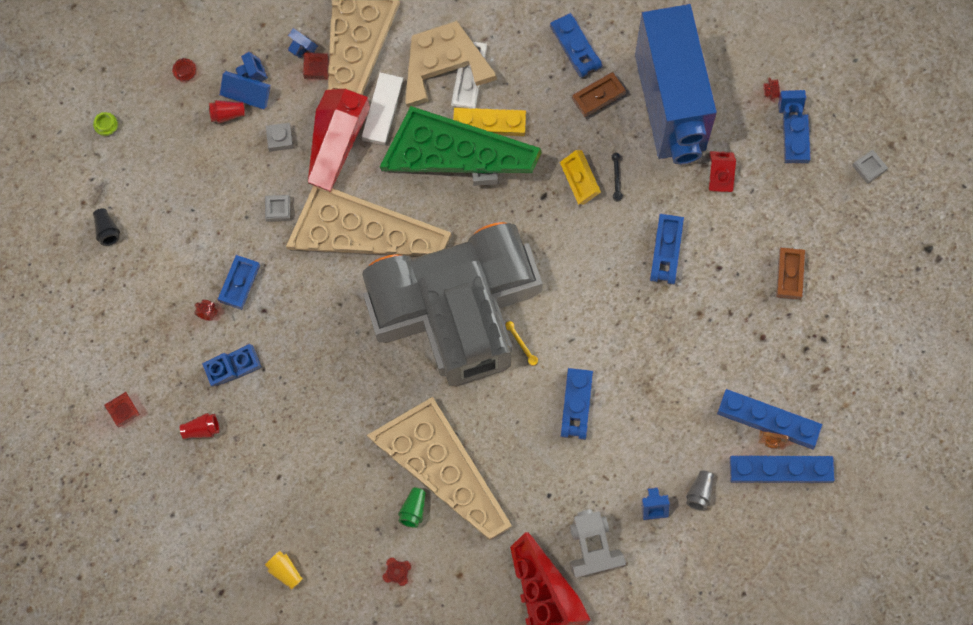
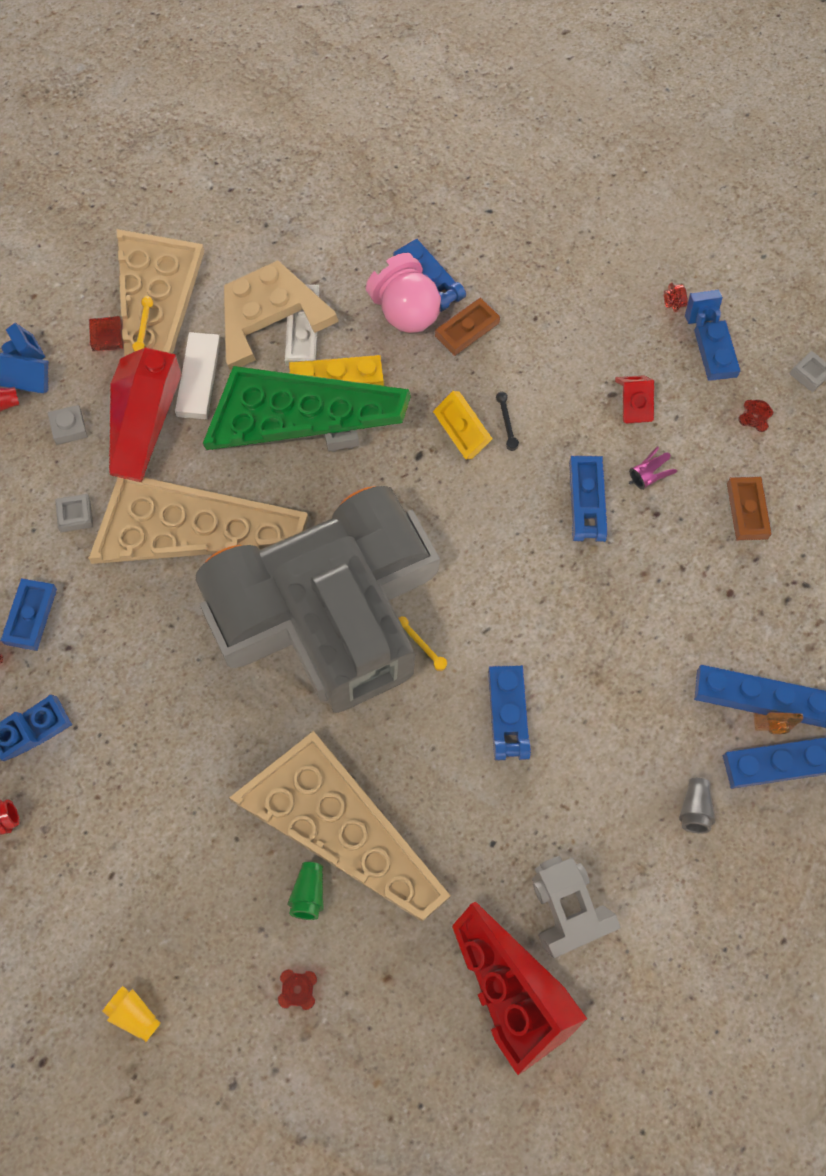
camera: 15 degrees left, 5 degrees down
blue tile [288,28,319,58] -> none
blue brick [635,4,717,164] -> none
blue tile [642,487,670,520] -> none
none -> yellow hinge [132,296,153,352]
none -> bright pink tile [365,253,441,333]
none -> flat silver piece [629,446,677,490]
none -> clear red plate [738,400,774,432]

